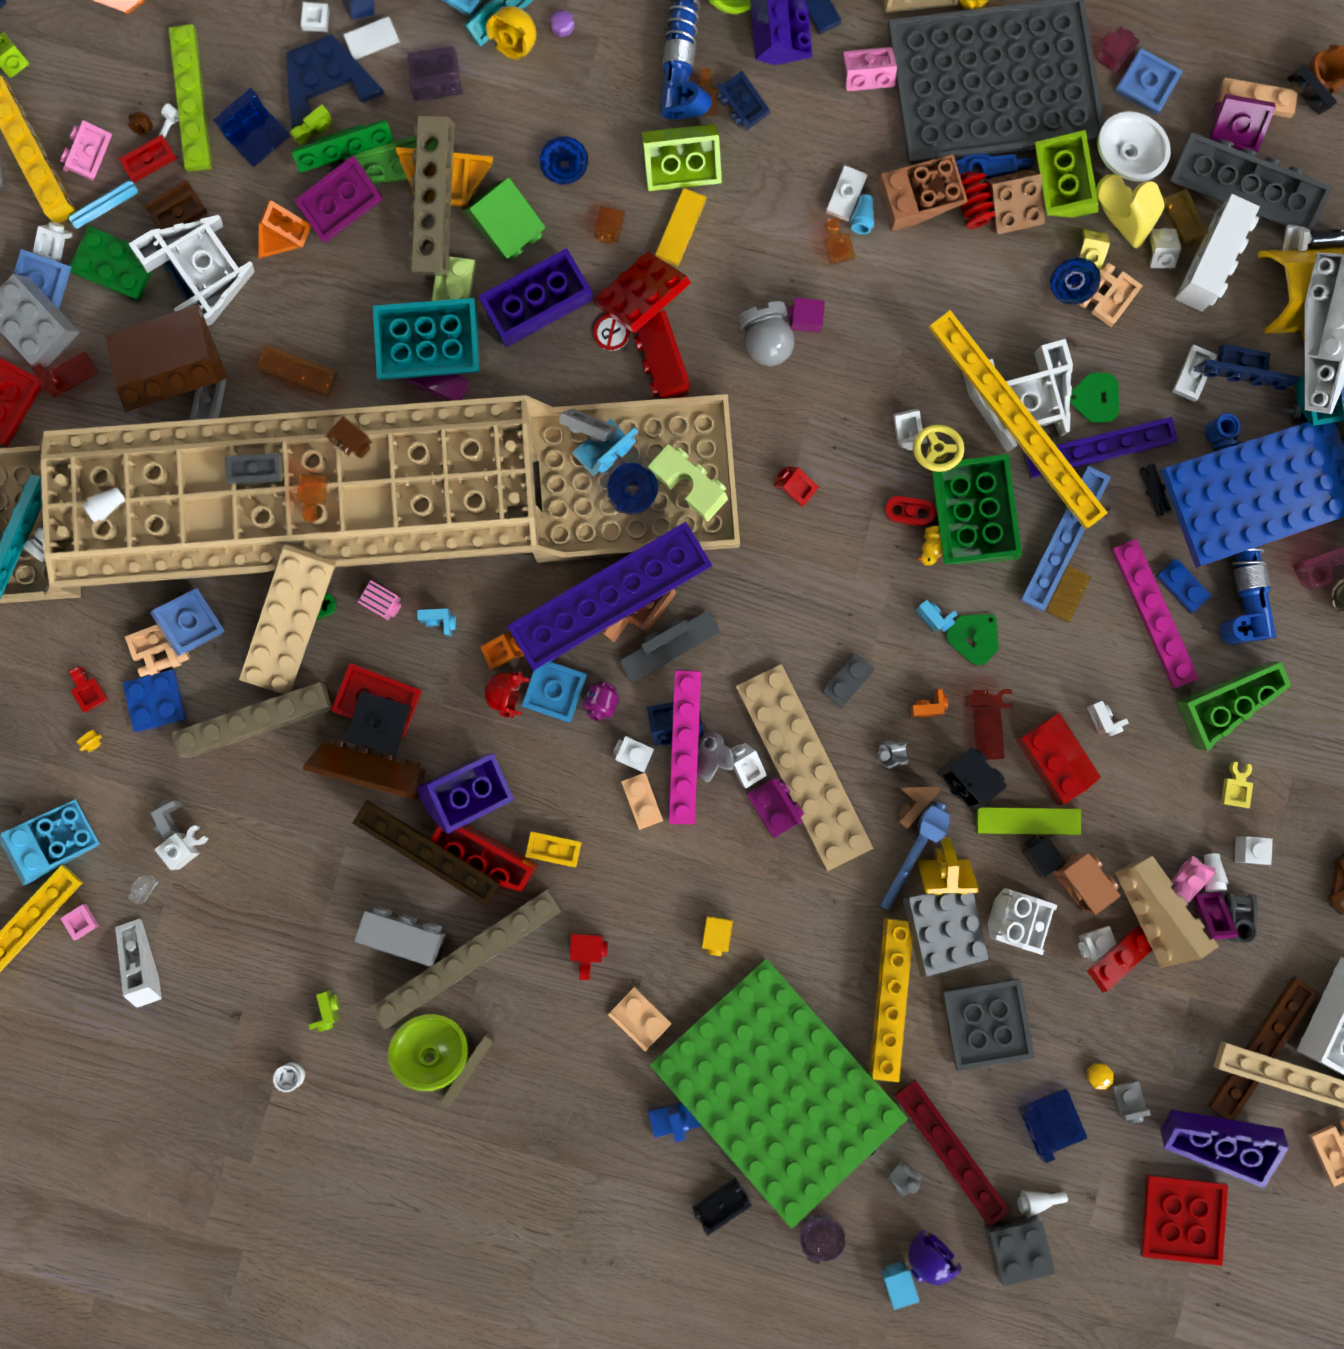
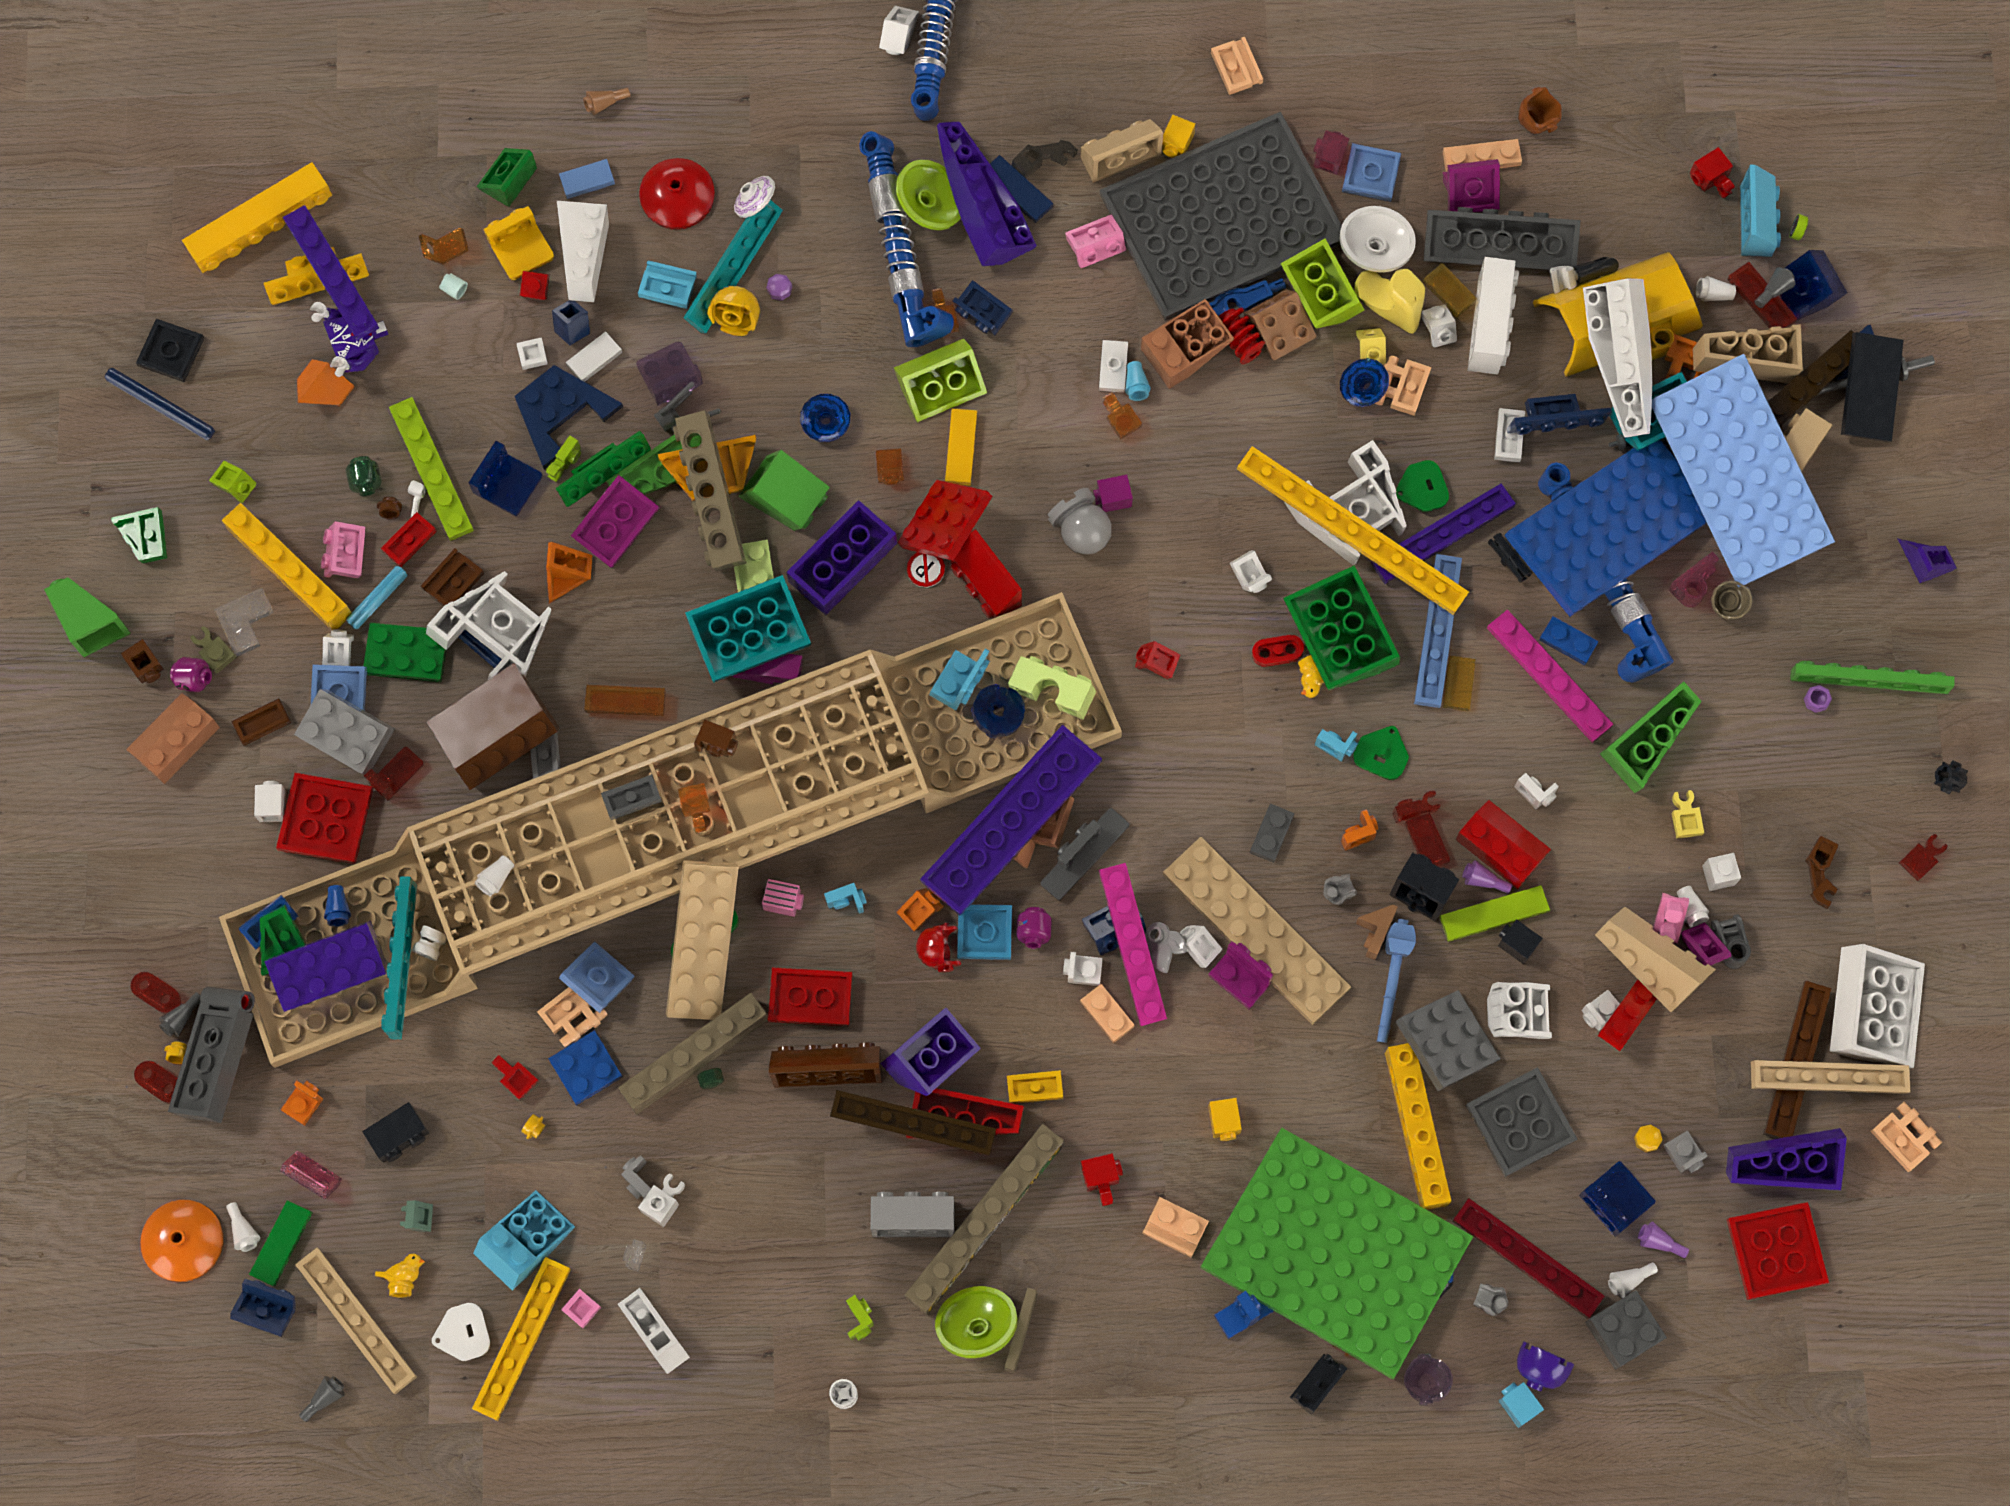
camera: 15 degrees left, 10 degrees down
black plate [345,691,412,756] -> none
light grey plate [559,408,617,443] -> none
light yellow piece [913,425,964,472] -> none
yellow bracket [918,838,978,895] -> none
nougat brick [1052,853,1121,915] -> none
black plate [1287,65,1338,115] -> none
none -> clear green head [345,456,382,496]
none -> dark grey plant [654,382,721,432]
none -> clear green tile [697,1068,725,1089]
none -> medium lavender cone [1462,860,1512,894]
none -> medium lavender cone [1638,1221,1689,1258]

